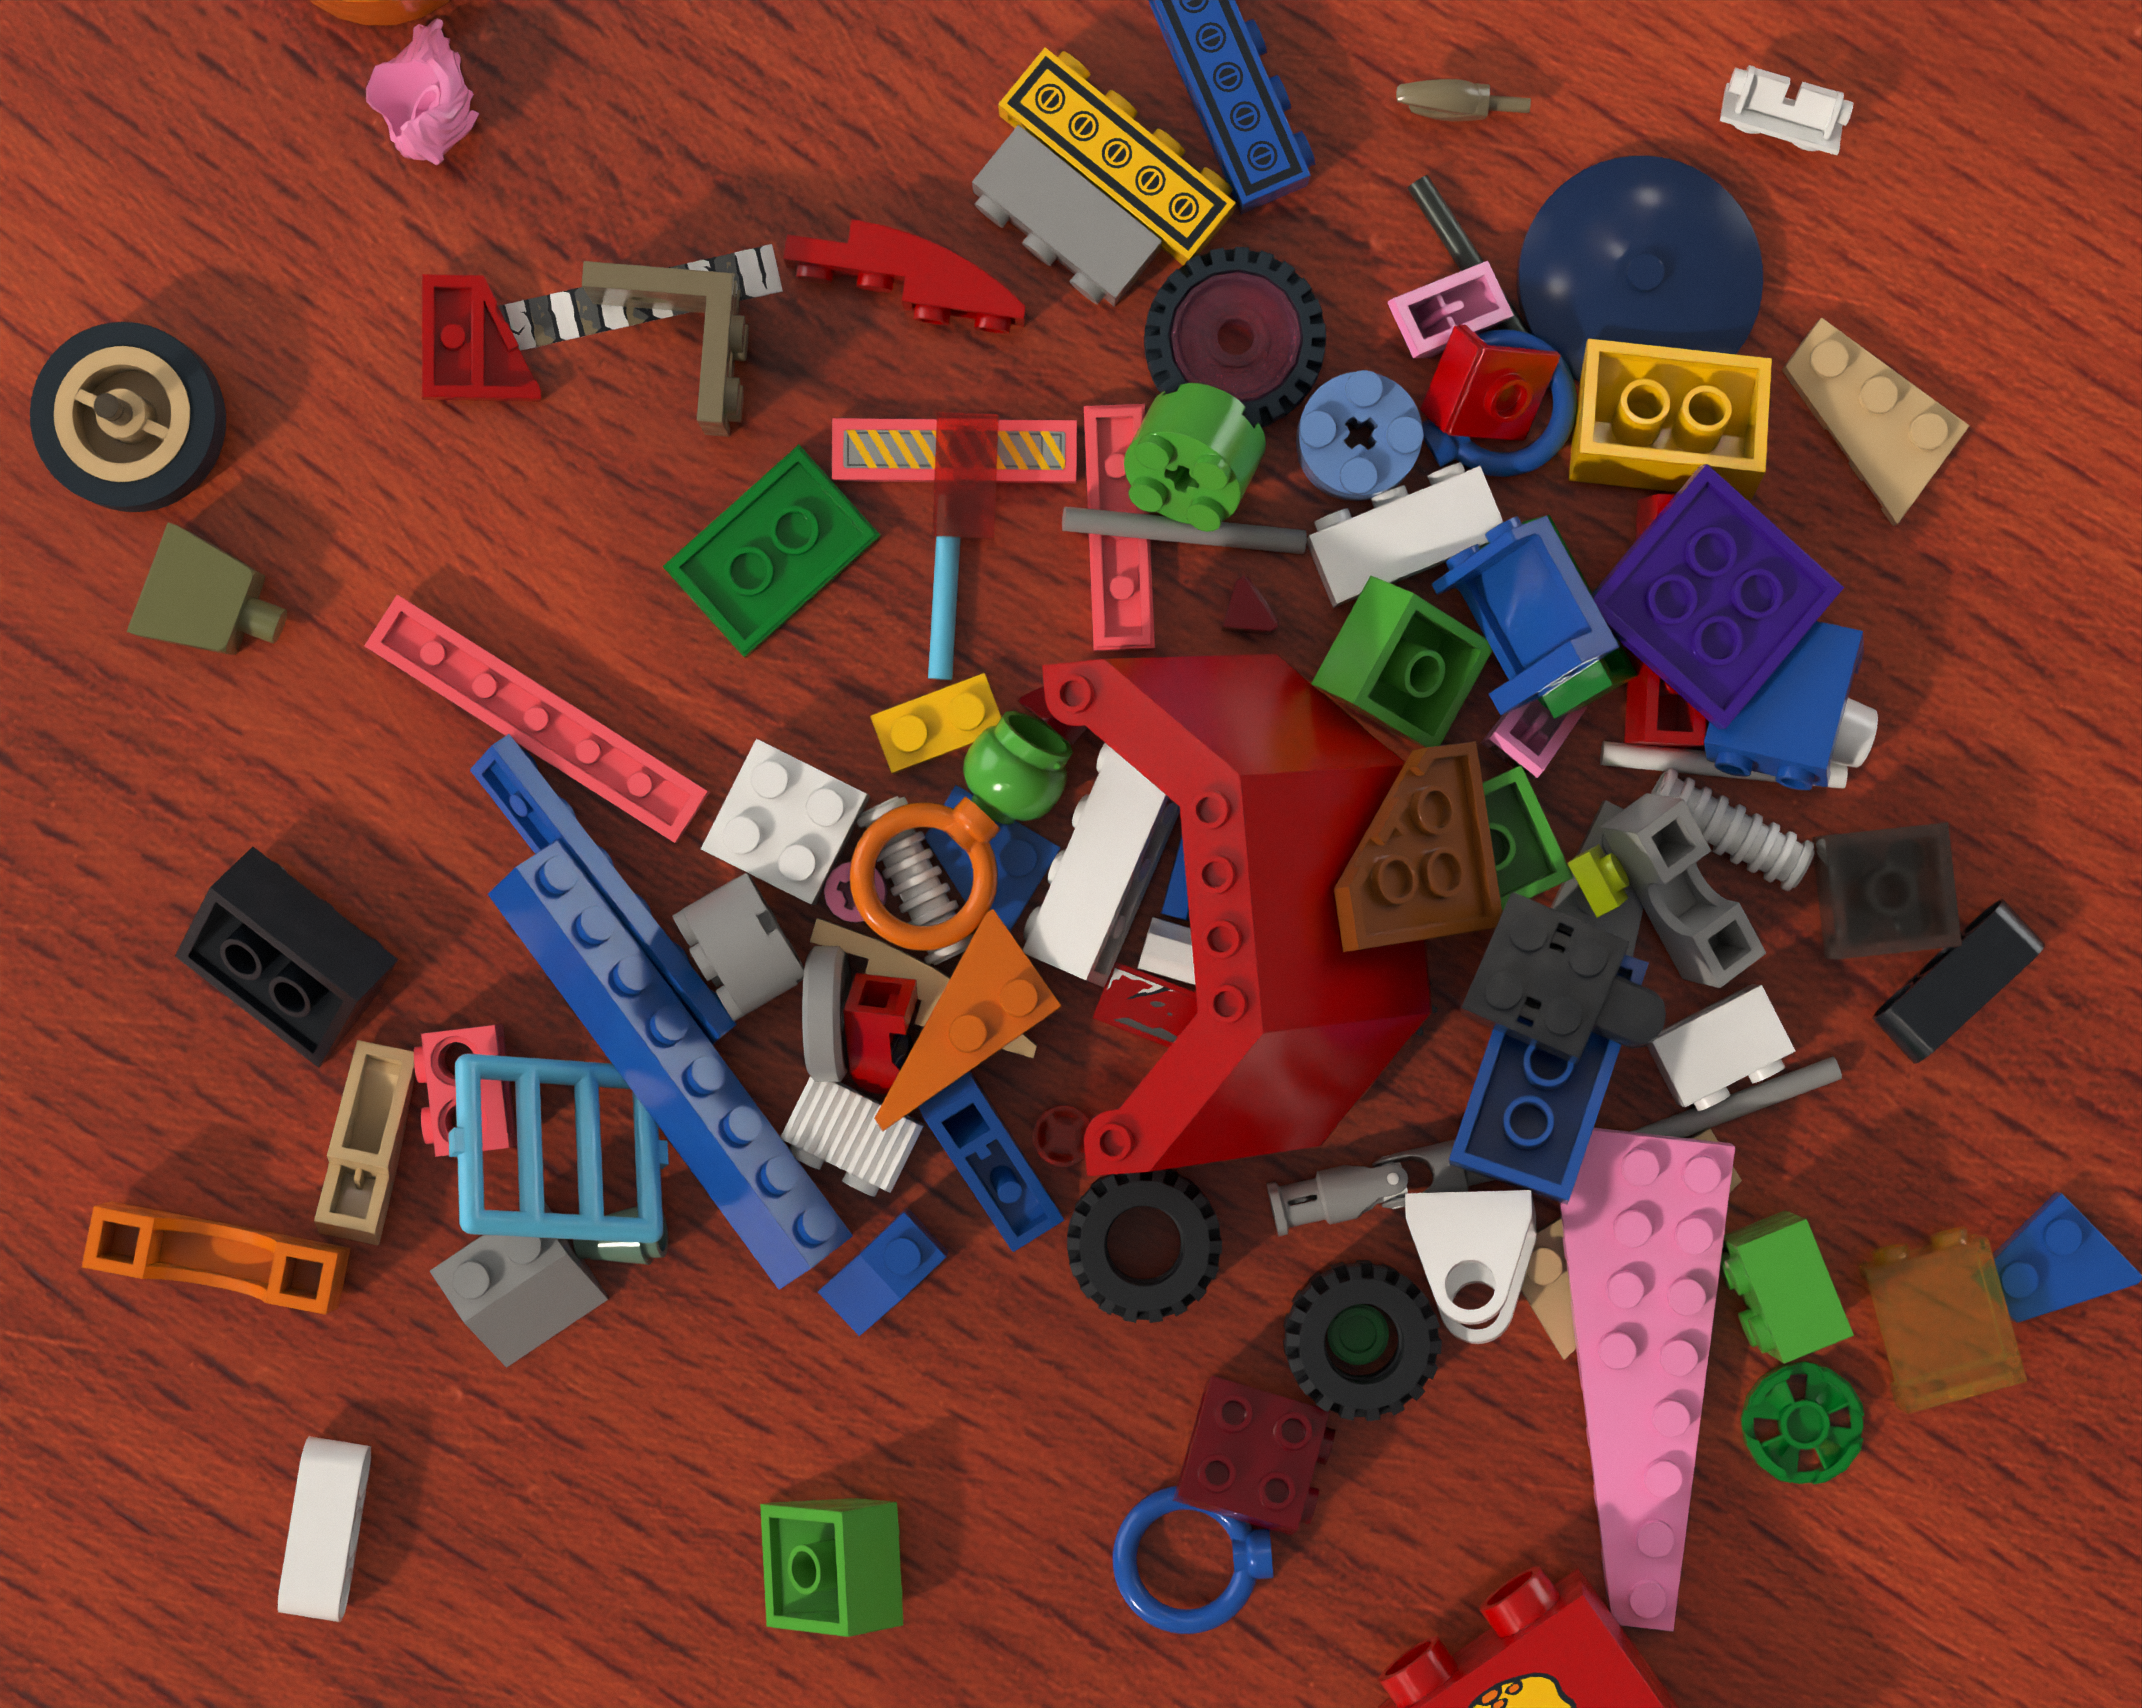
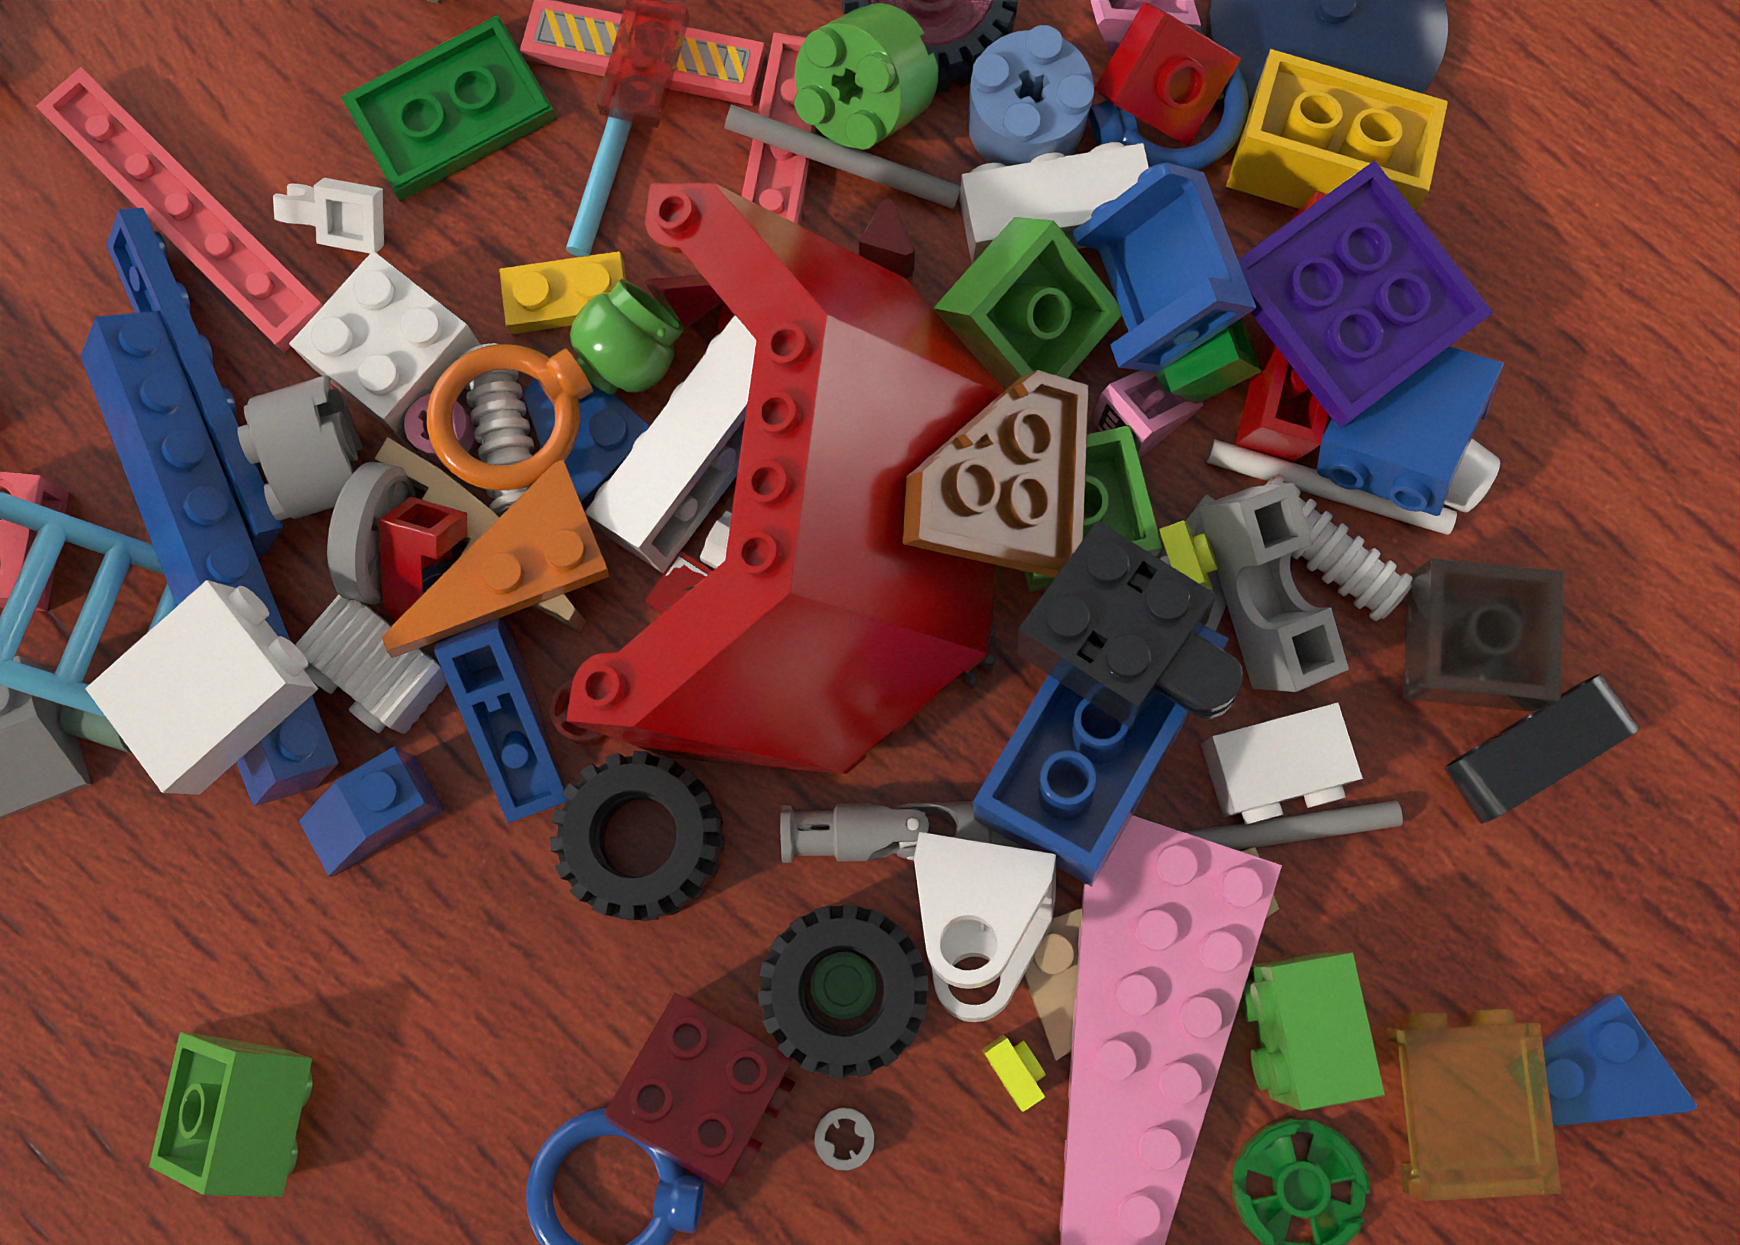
camera: 15 degrees right, 10 degrees down
tan wing [1782,318,1970,526] -> none
none -> white brick [85,580,318,795]
none -> white plate [273,178,384,253]
none -> light grey bush [814,1108,874,1171]
none -> neon yellow plate [981,1035,1046,1112]

